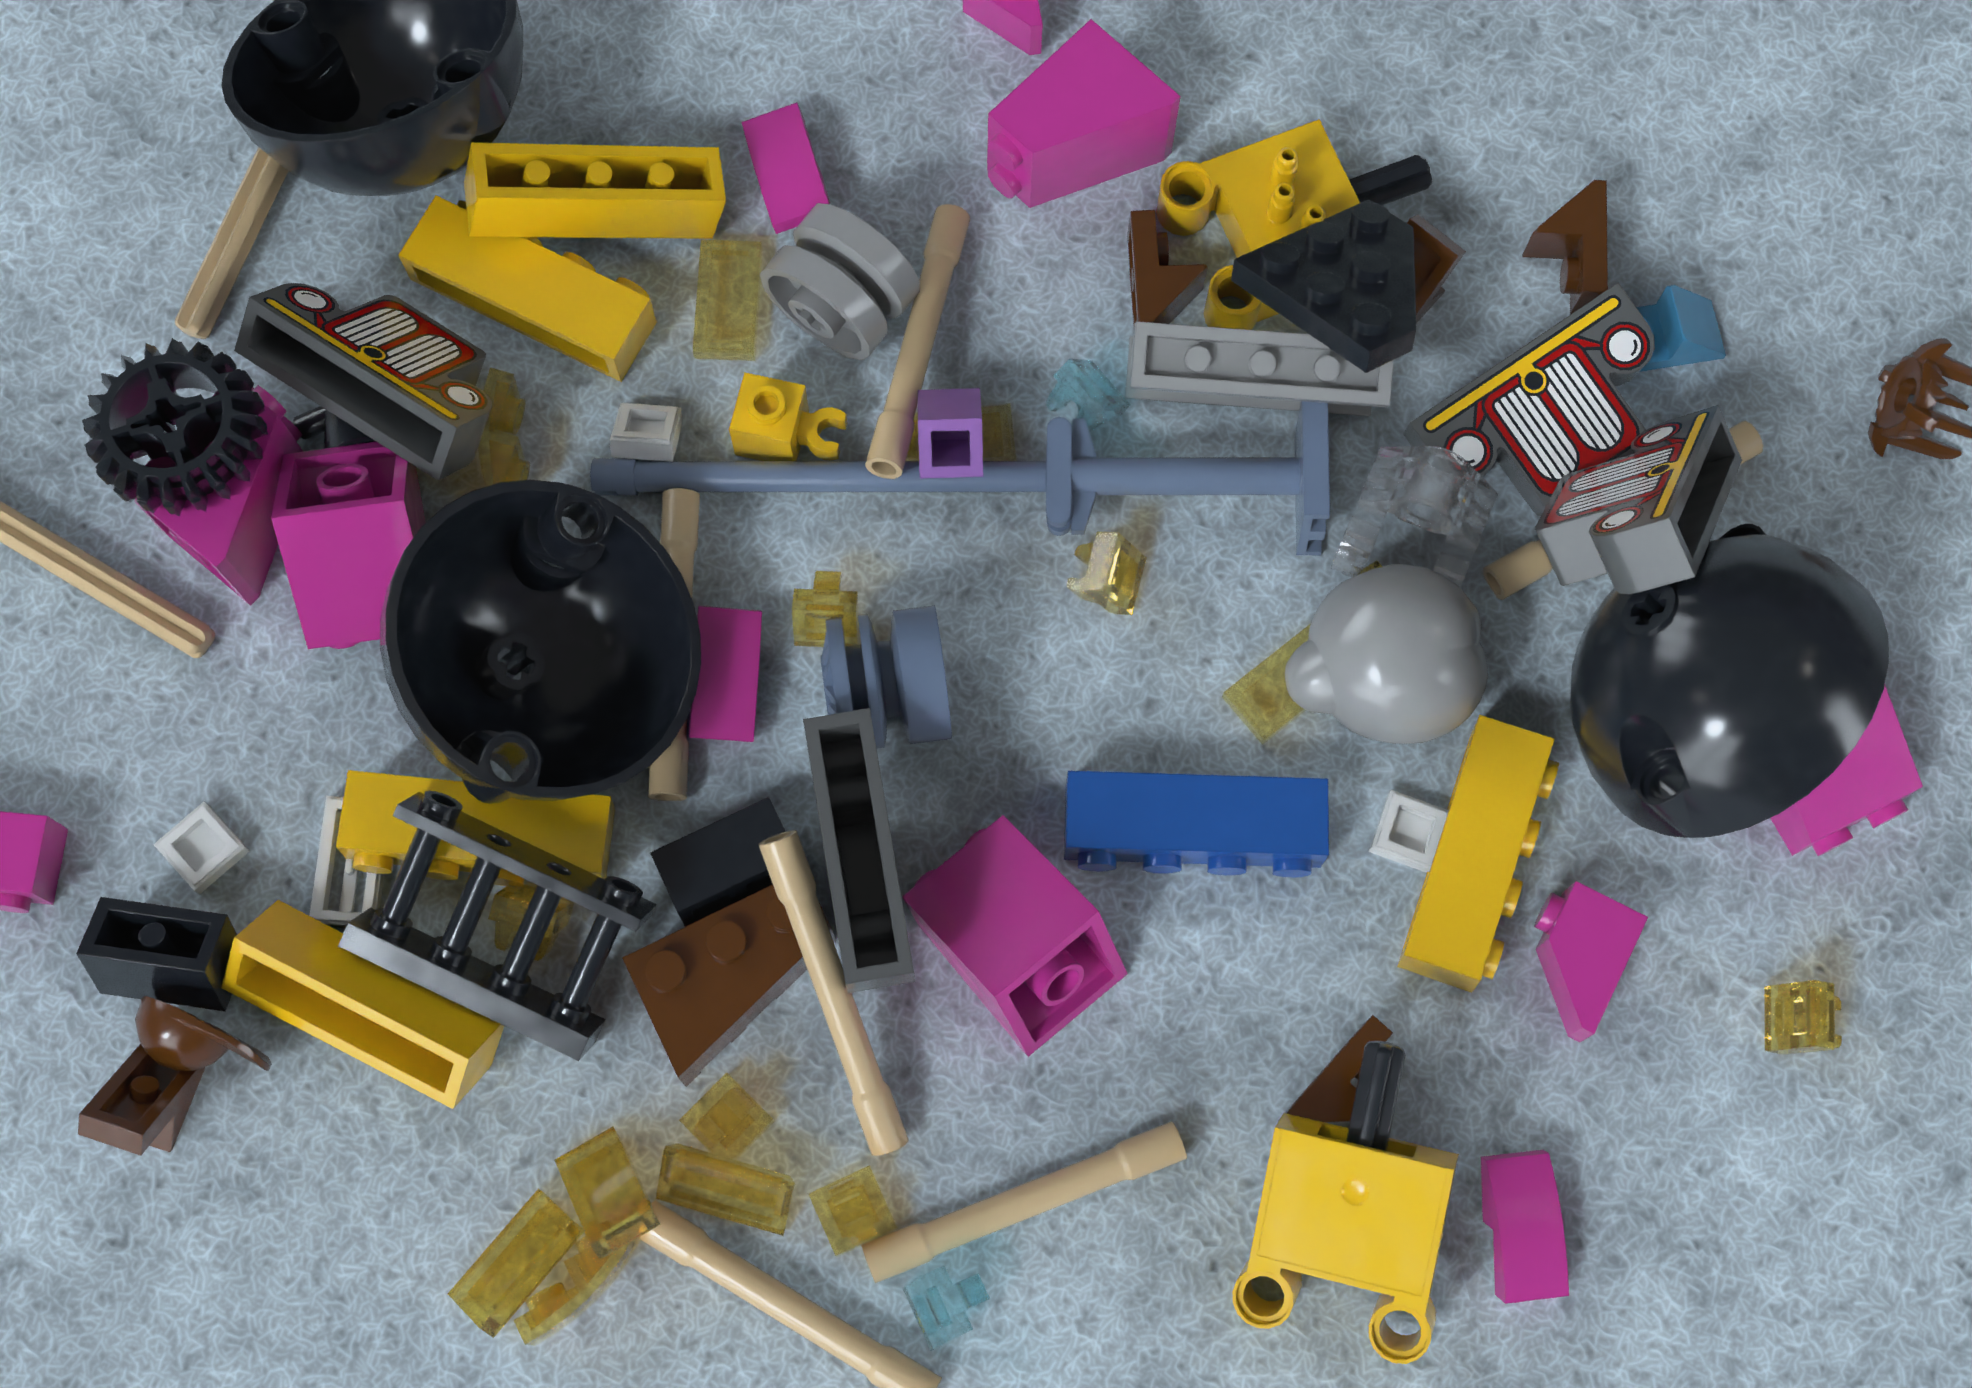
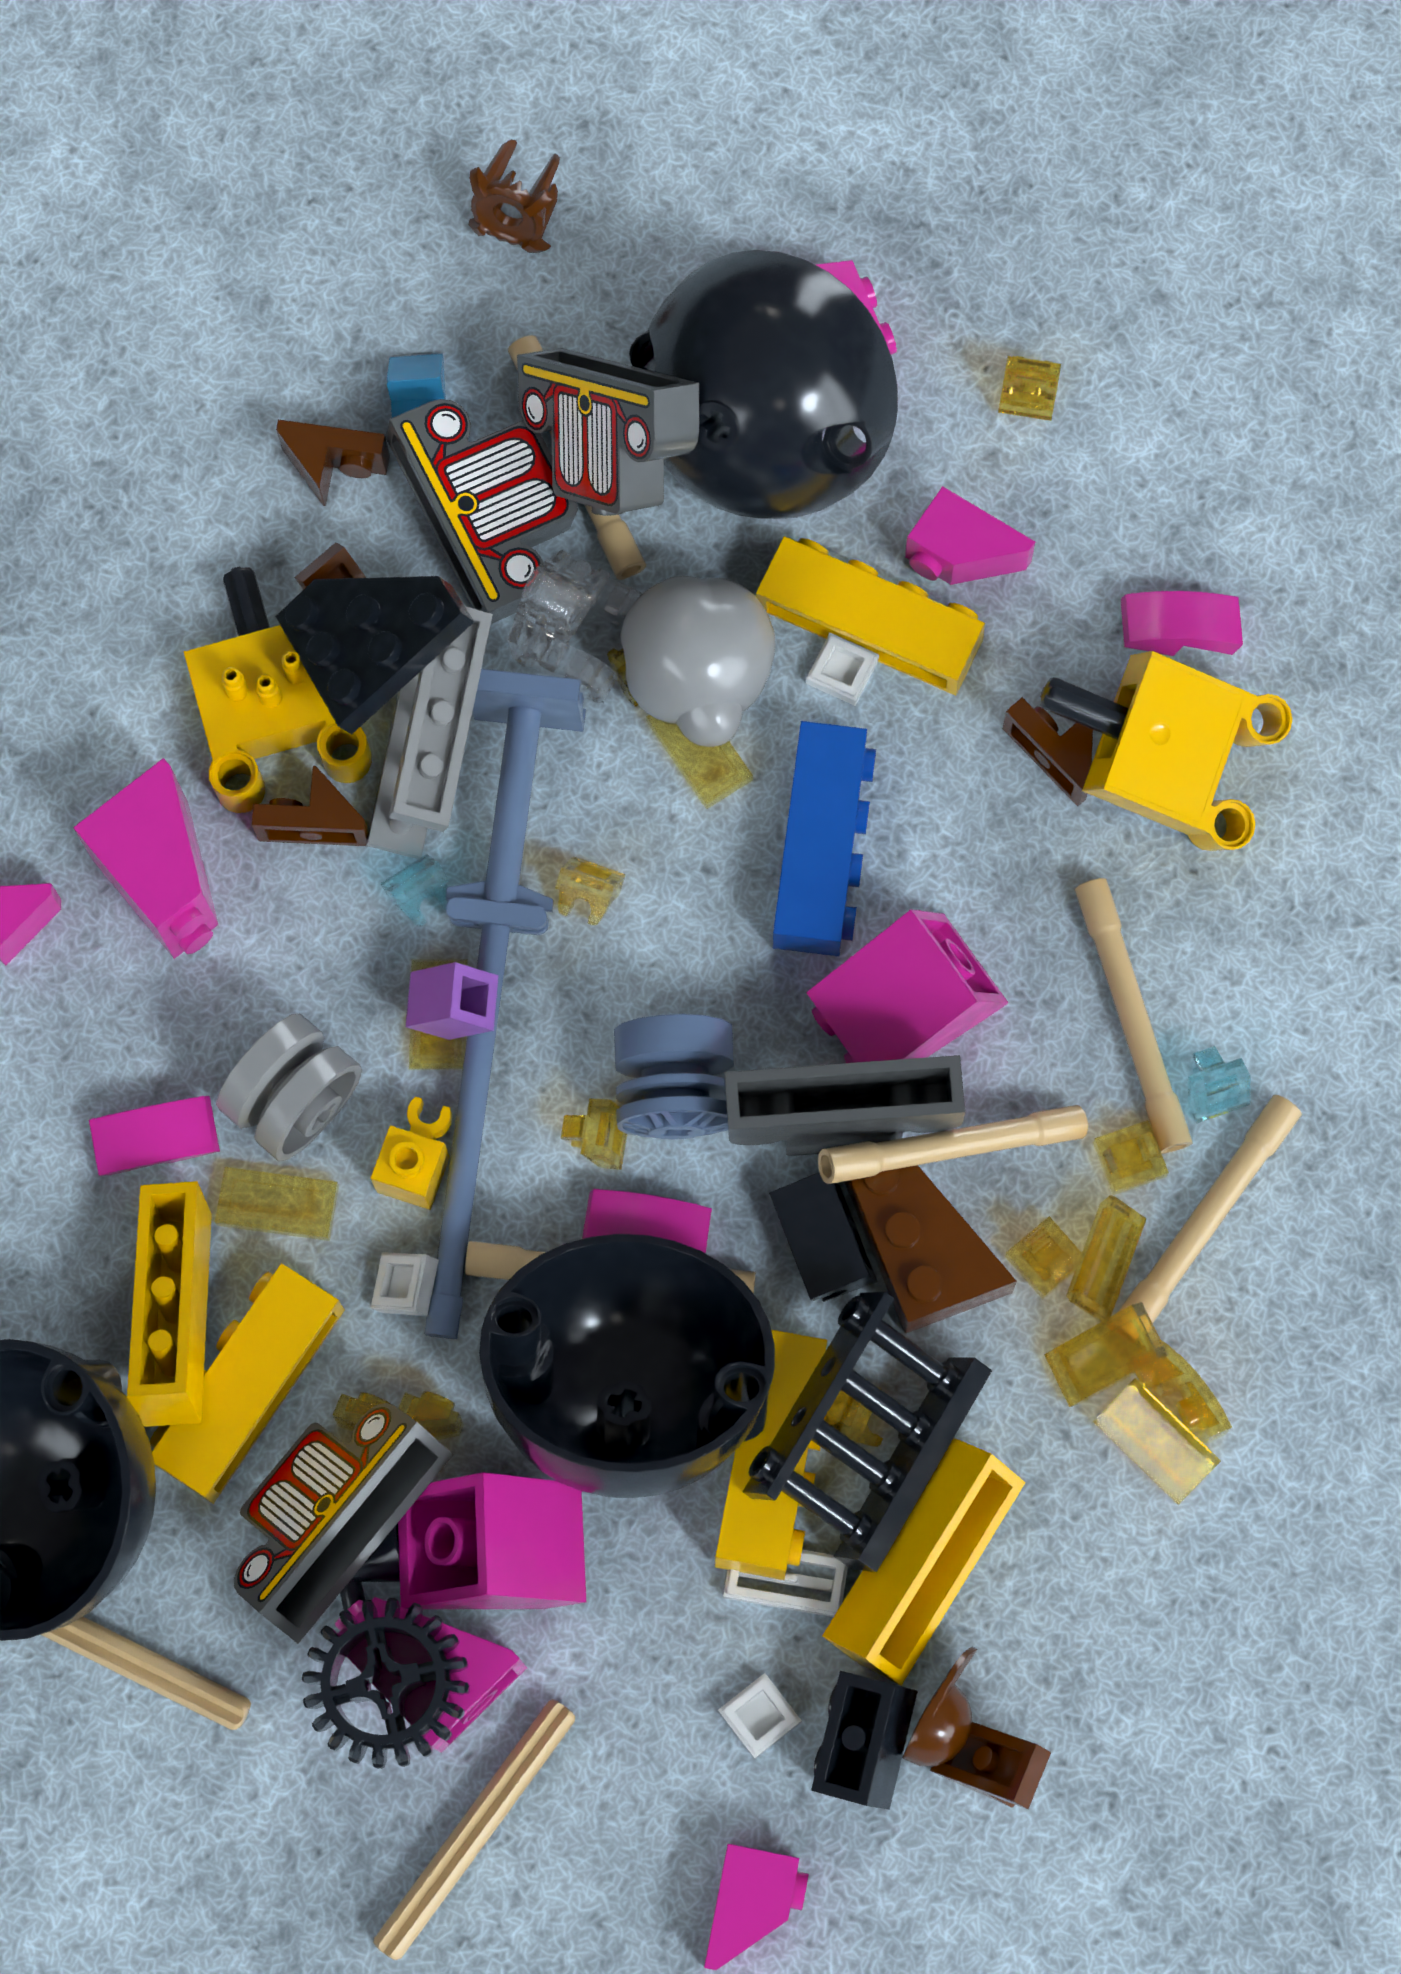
camera: 80 degrees left, 0 degrees up
tan piece [865,204,970,479] -> none

